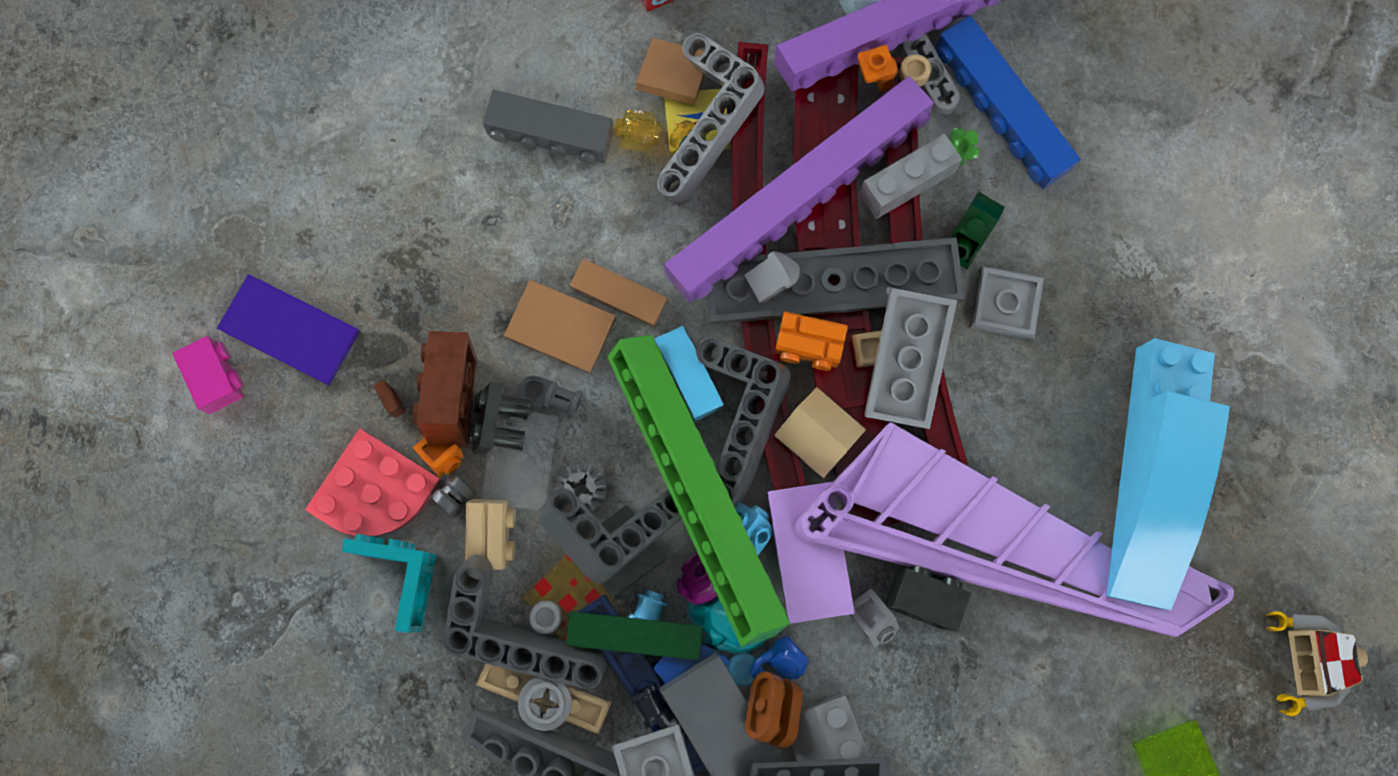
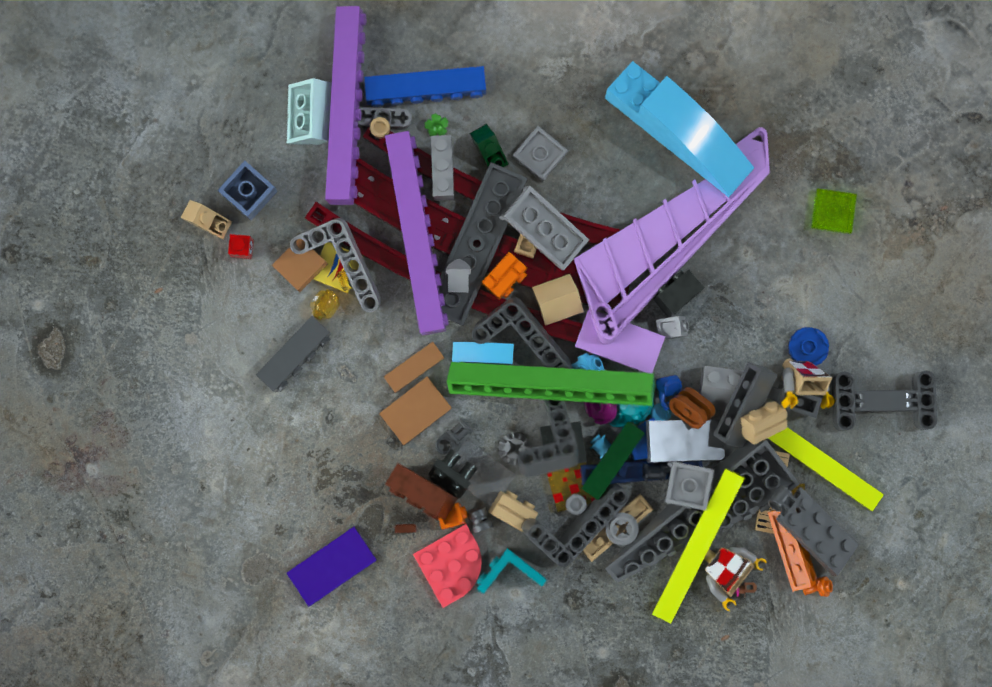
camera: 60 degrees left, 5 degrees up
dark pink brick [172,336,244,414] -> none
orange bracket [857,45,898,92] -> none
torso [1265,611,1368,716] -> none

